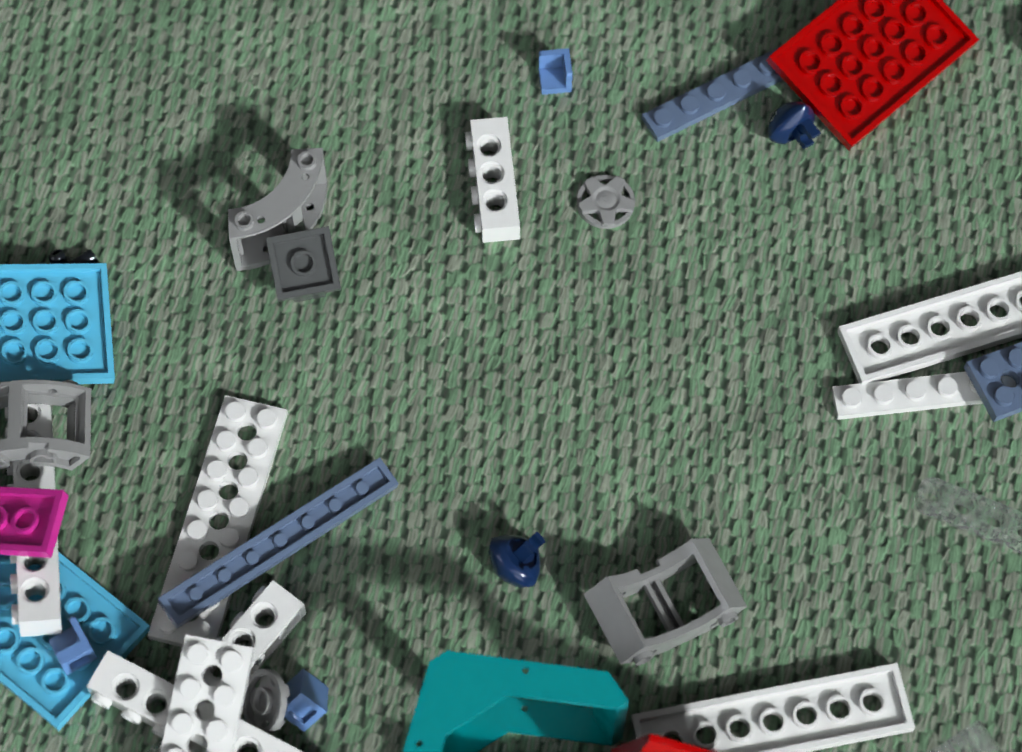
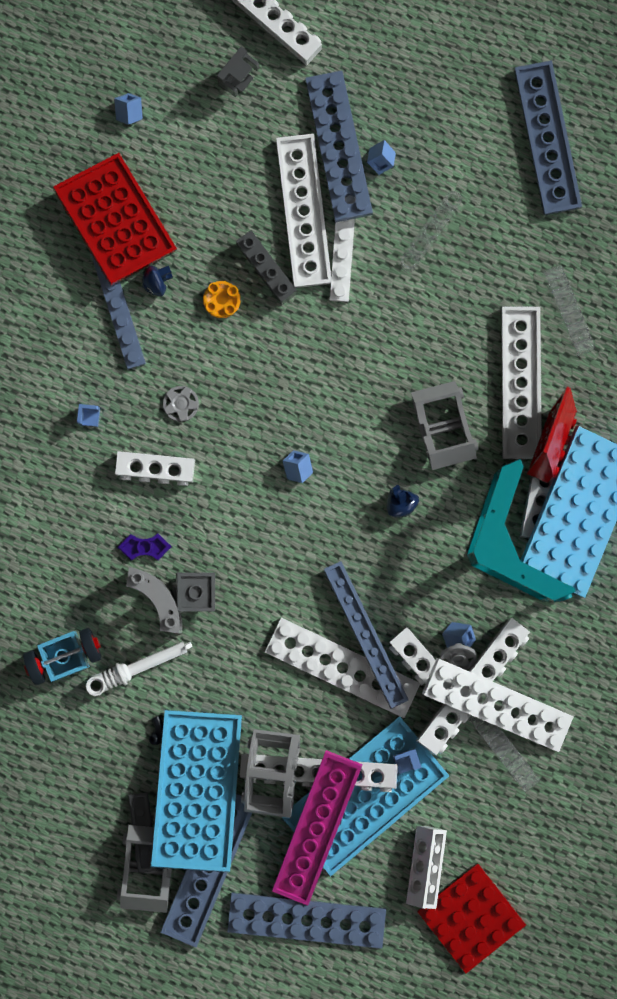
camera: 80 degrees left, 20 degrees up
none -> brick [23,628,101,685]
none -> white piece [86,642,192,696]
none -> dark purple tile [117,534,172,561]
none -> light orange dish [203,281,241,318]
none -> dark grey brick [236,230,297,305]
none -> medium blue panel [283,451,313,483]

